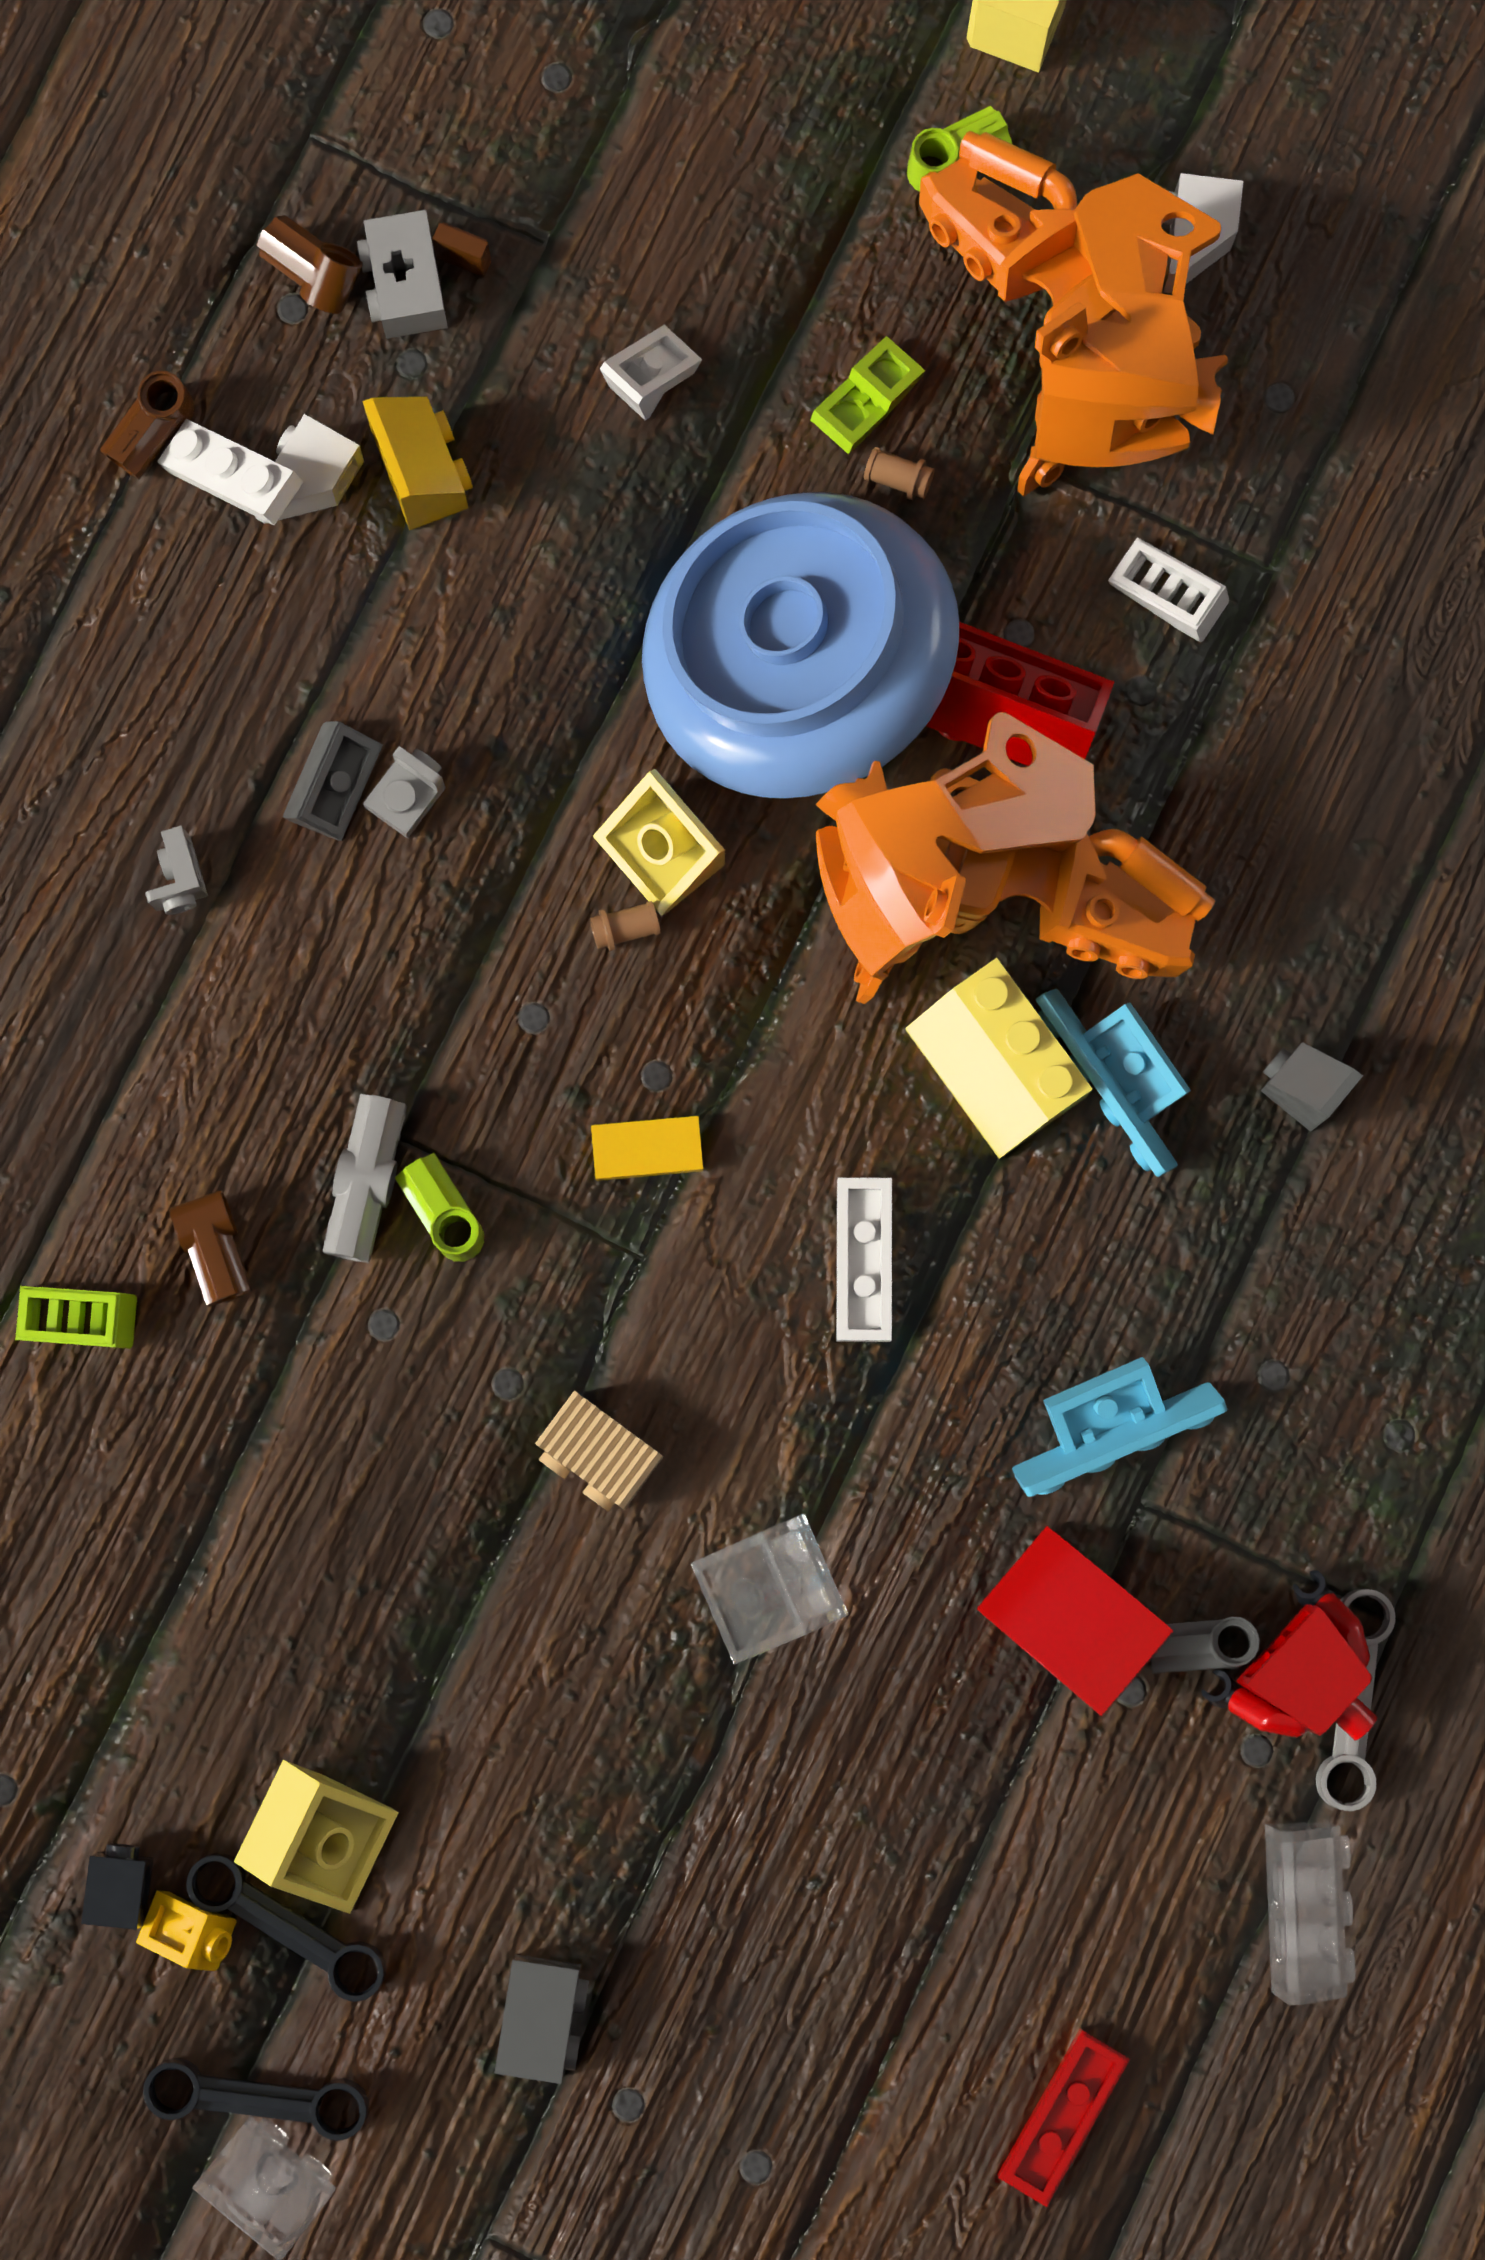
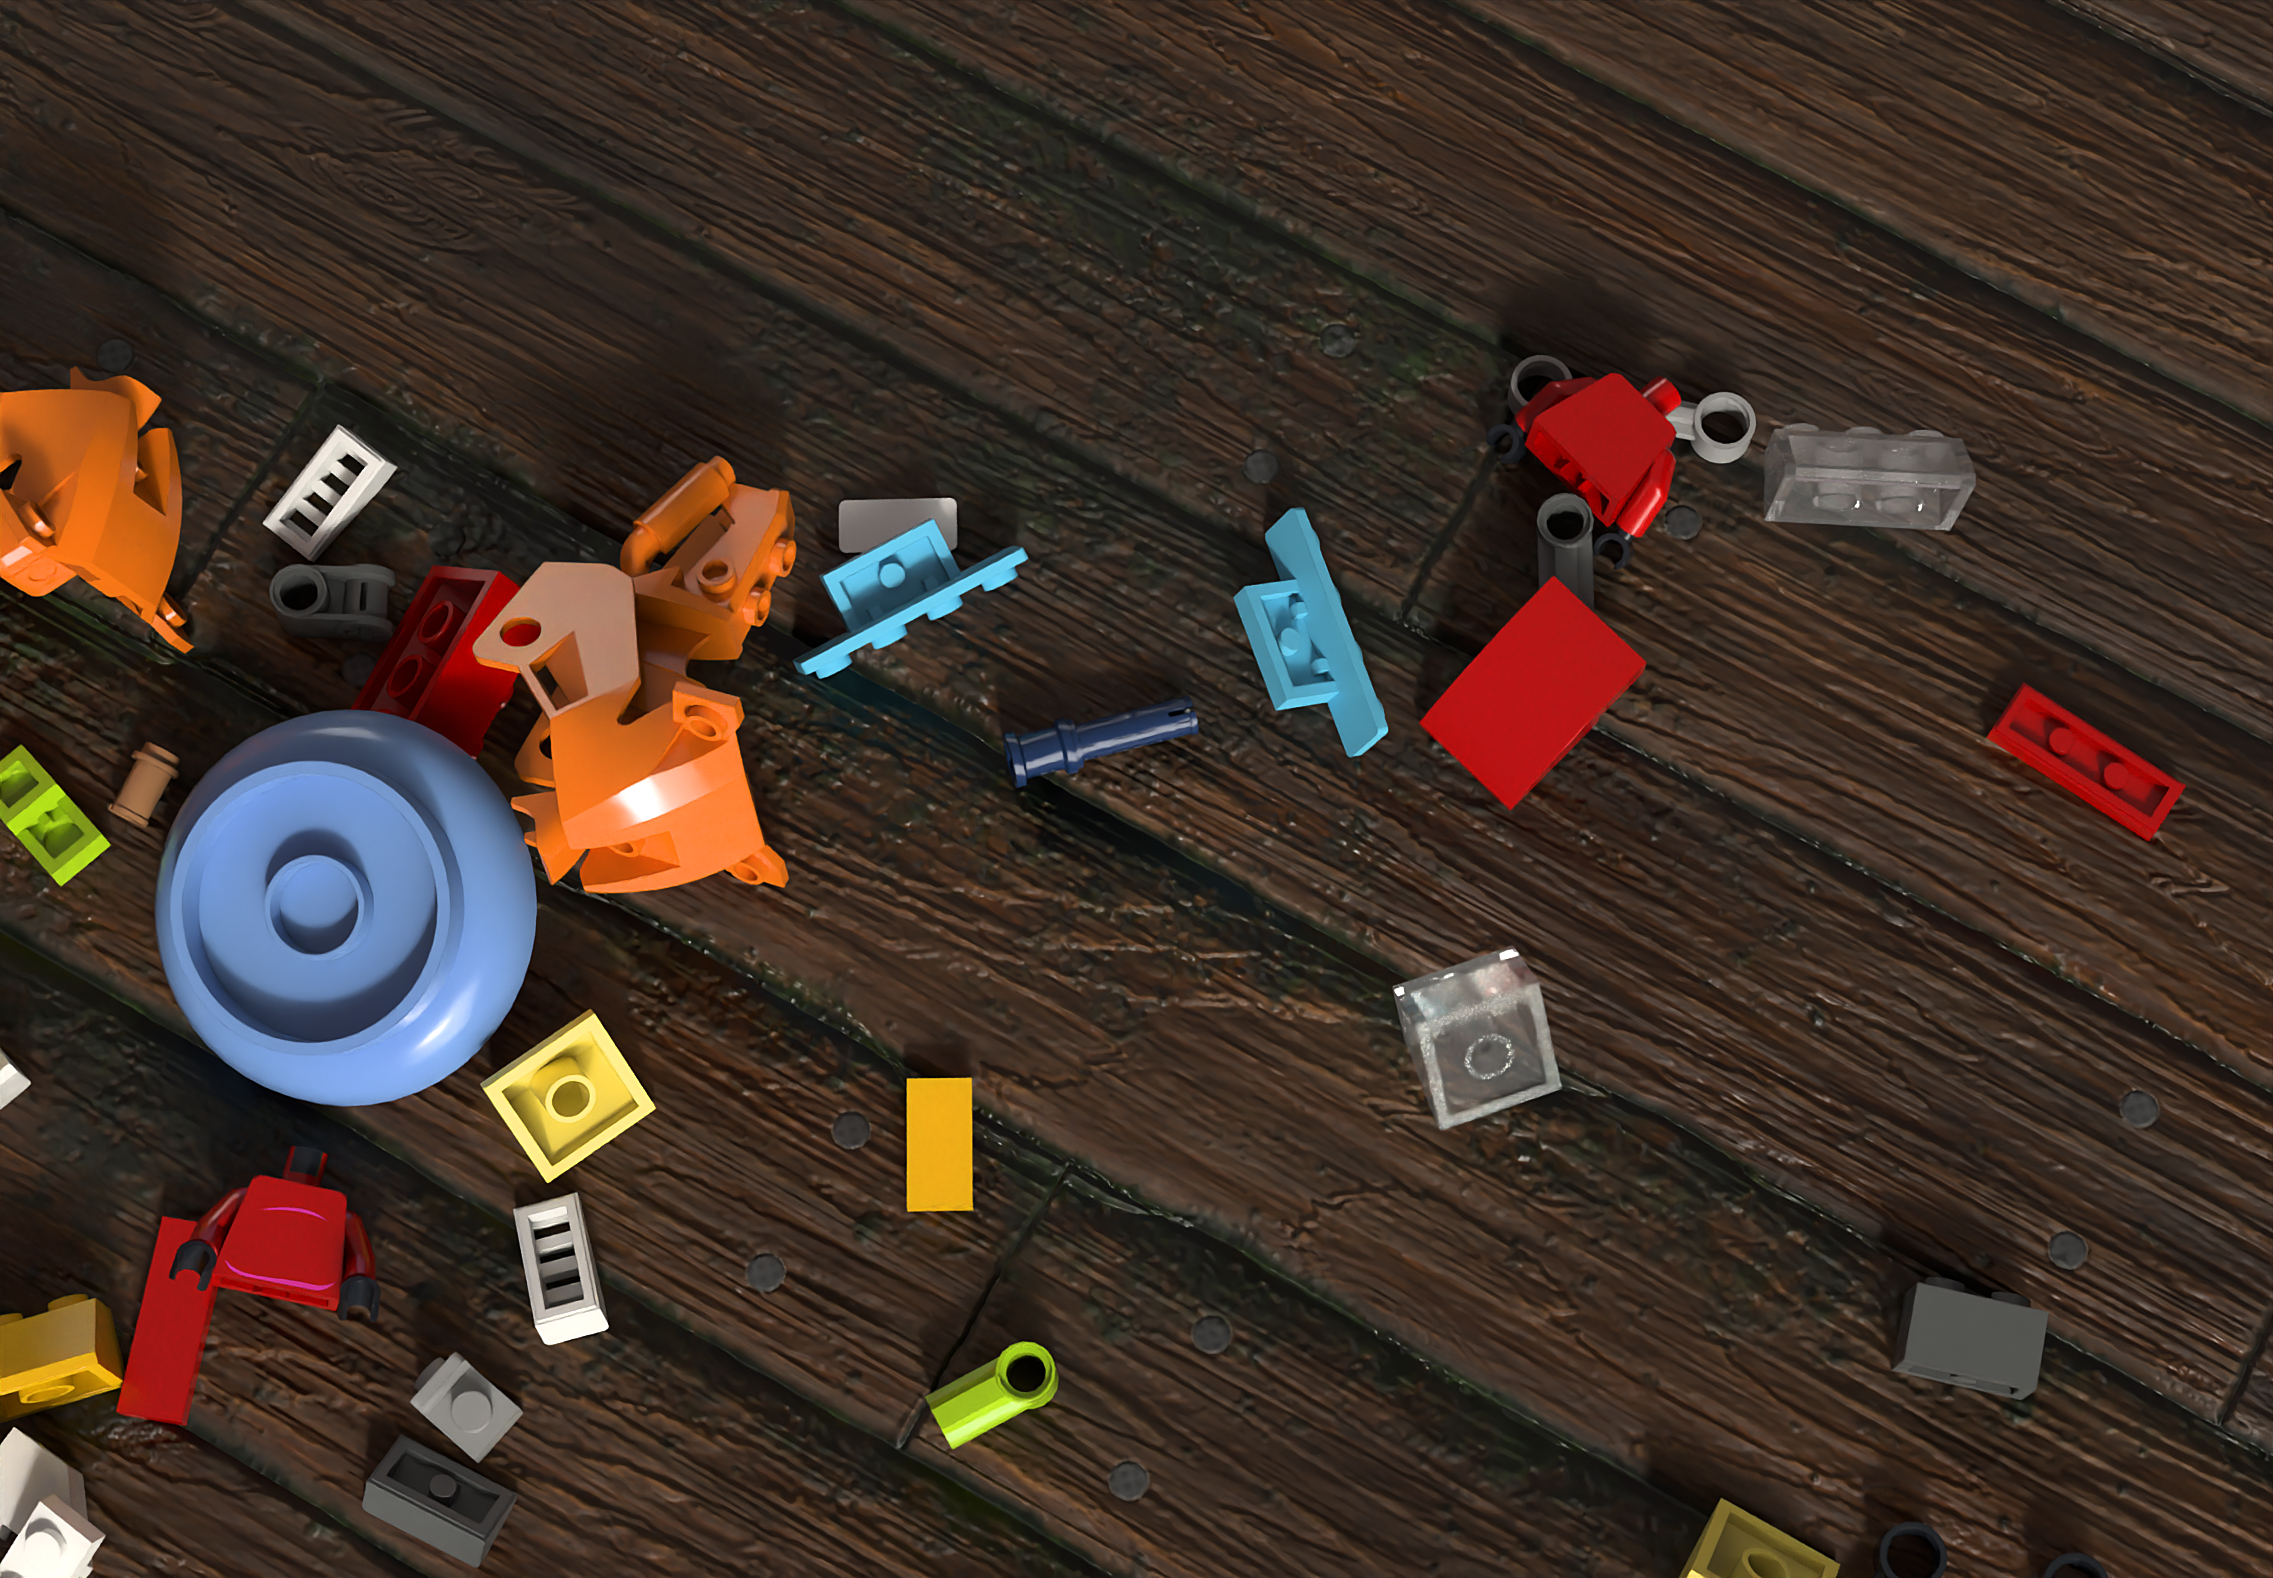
camera: 85 degrees left, 10 degrees down
light grey piece [323,1094,407,1263] -> none
tan brick [535,1391,663,1512] -> none
medium nougat pin [590,901,661,951] -> none
white plate [836,1178,892,1342] -> none
light yellow slope [905,958,1092,1159] -> none
dark grey slope [1261,1042,1363,1132] -> none
none -> red tile [116,1216,218,1426]
none -> red torso [169,1146,381,1322]
none -> dark grey piece [269,564,397,642]
none -> white slope [513,1192,609,1345]
none -> white sticker [839,498,957,553]
none -> dark blue pin [1002,694,1198,788]

